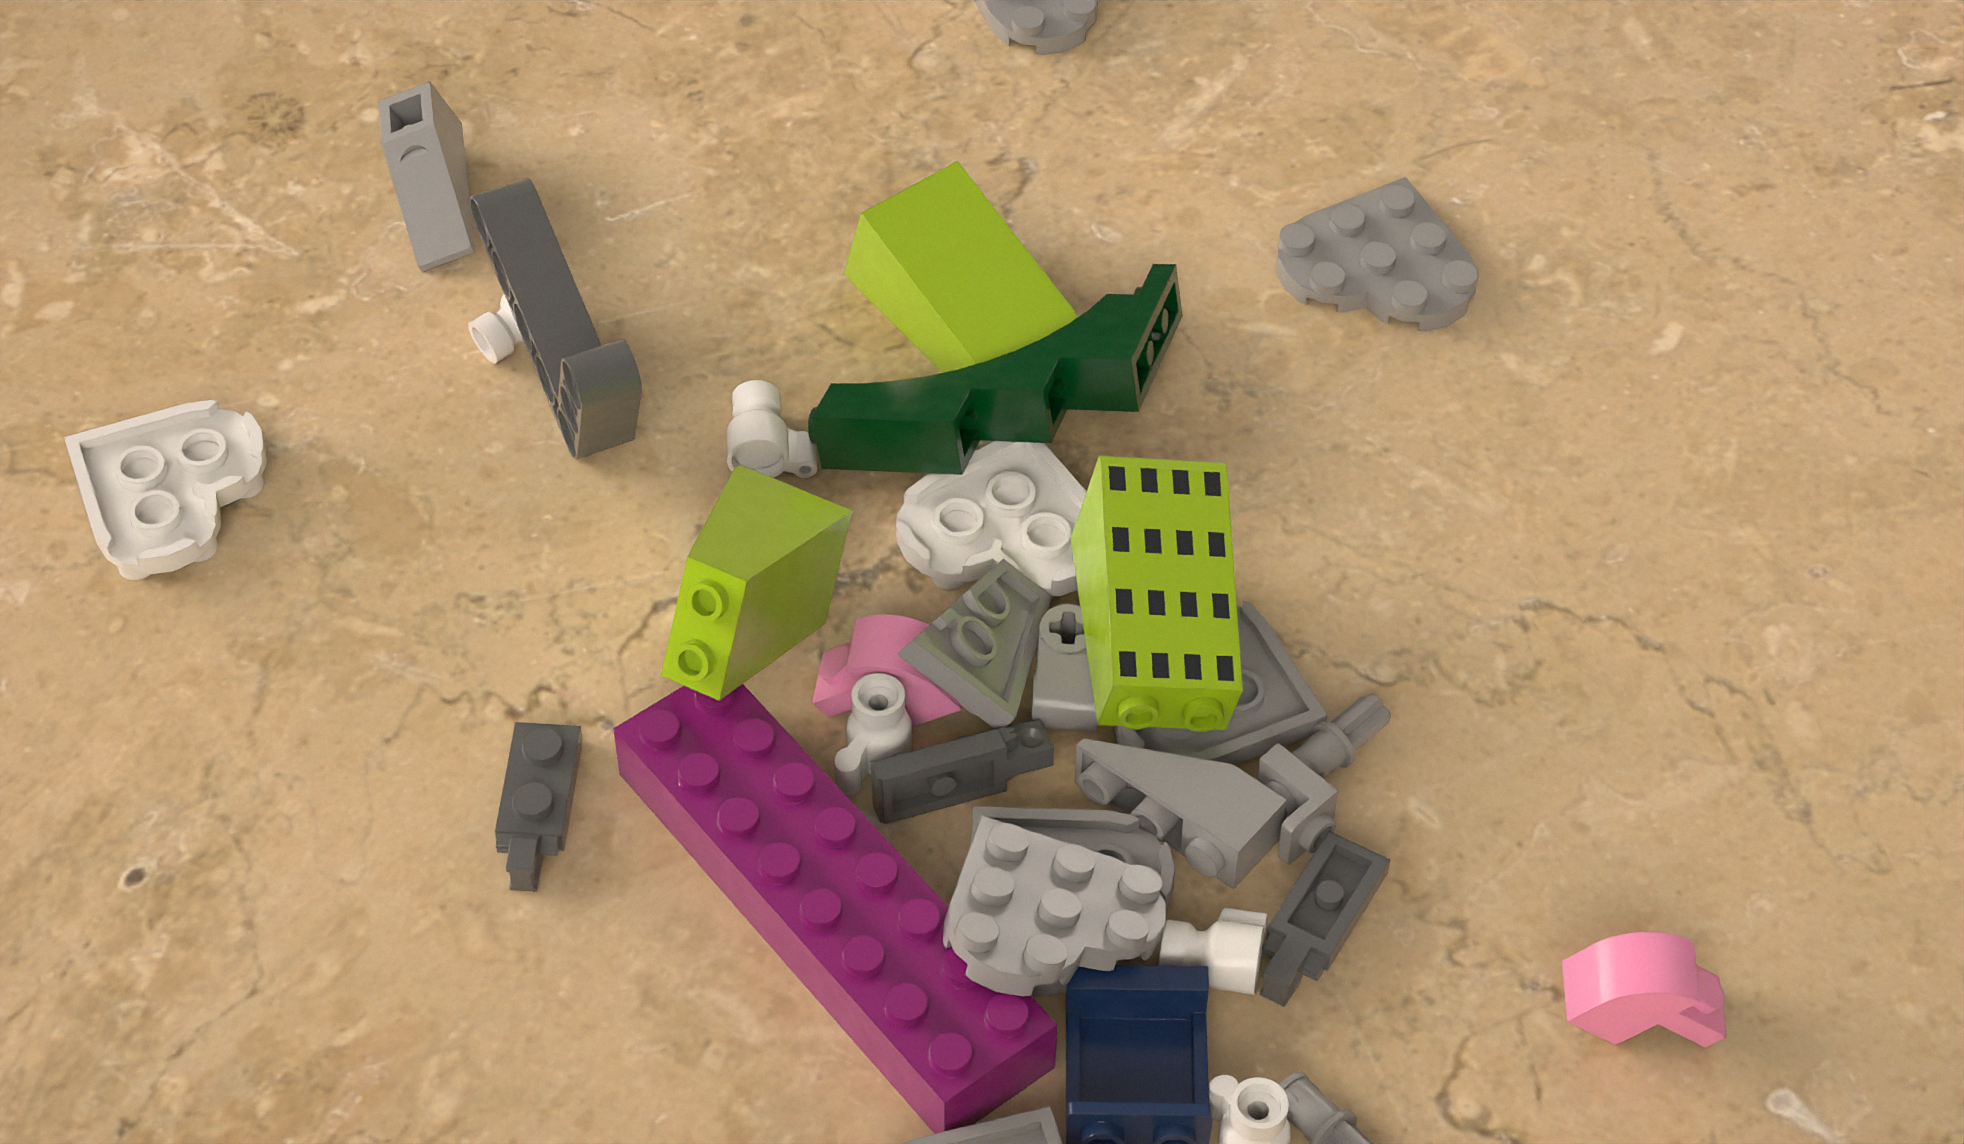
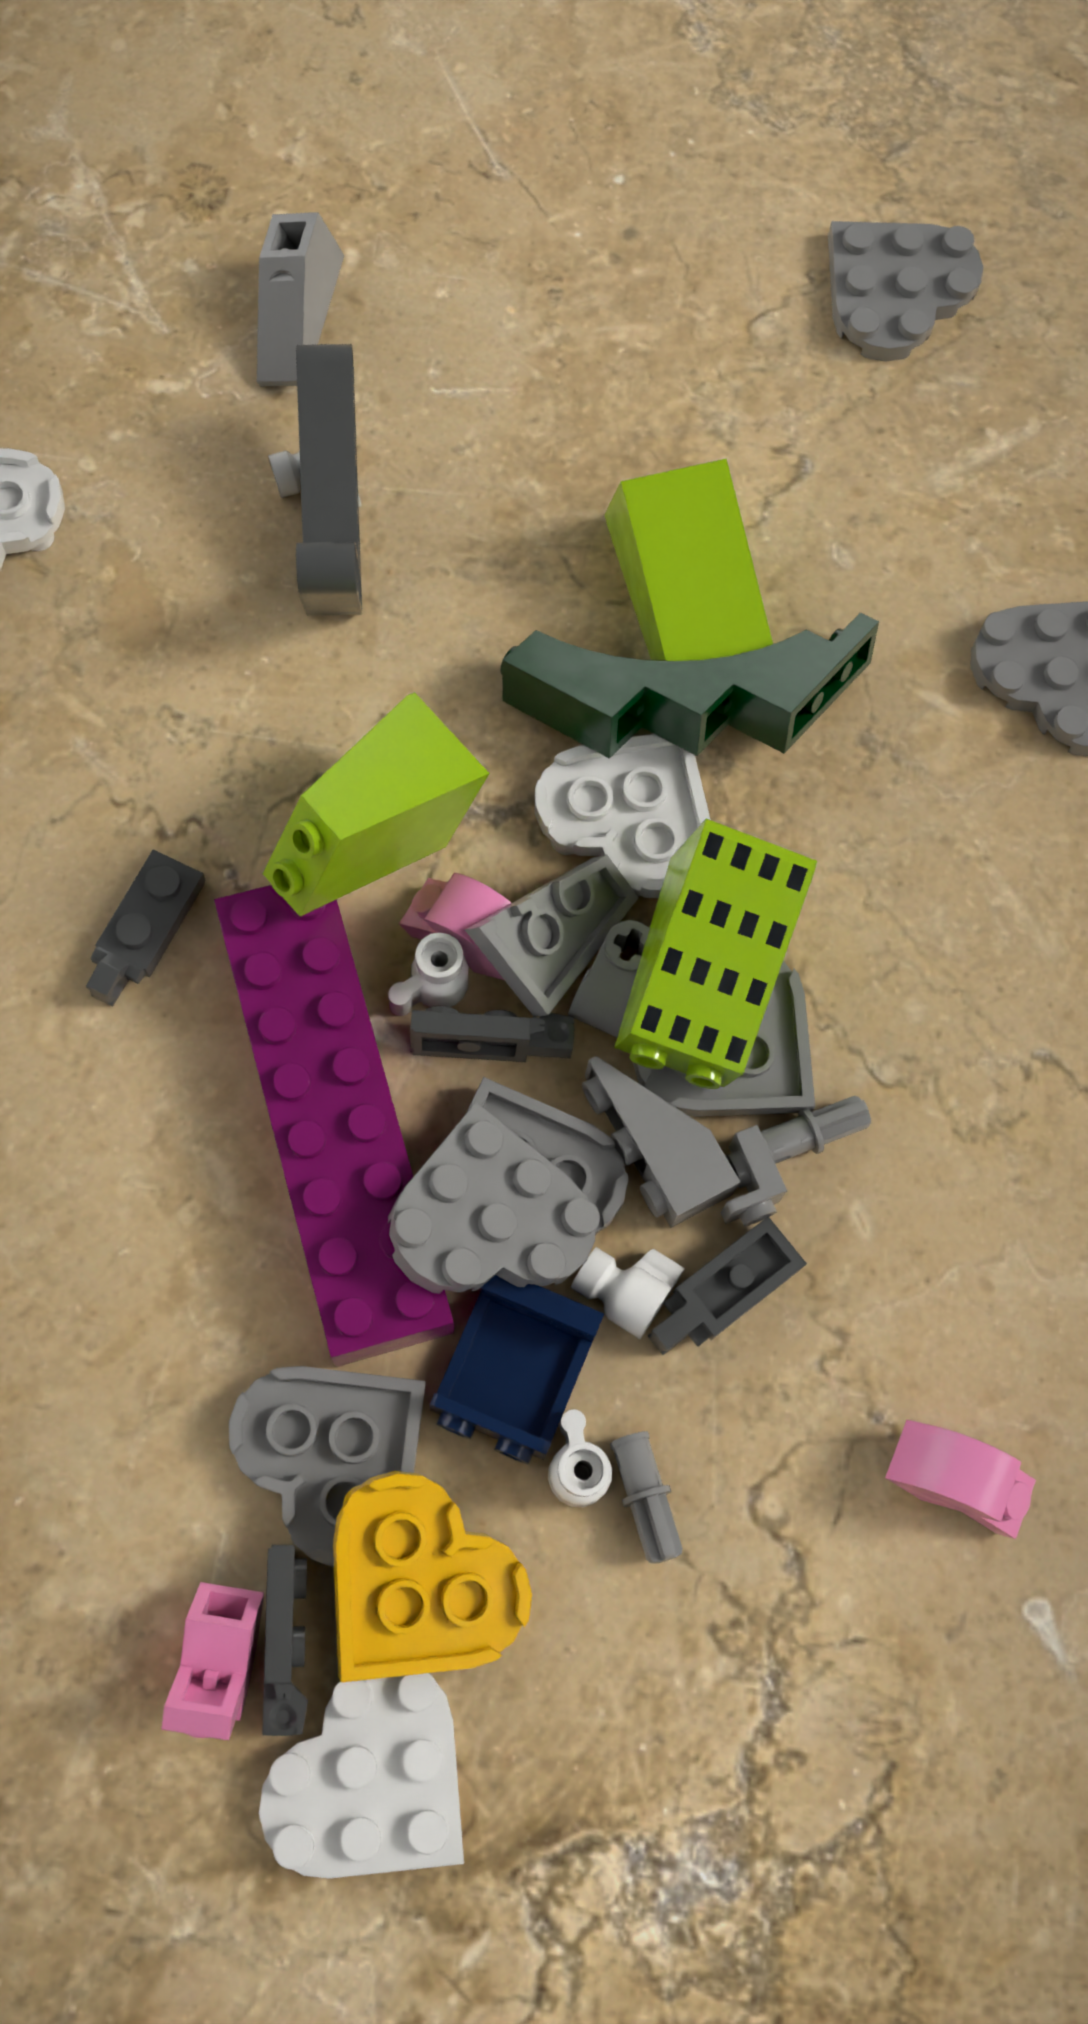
camera: 15 degrees right, 20 degrees up
white piece [726,380,818,478] -> none

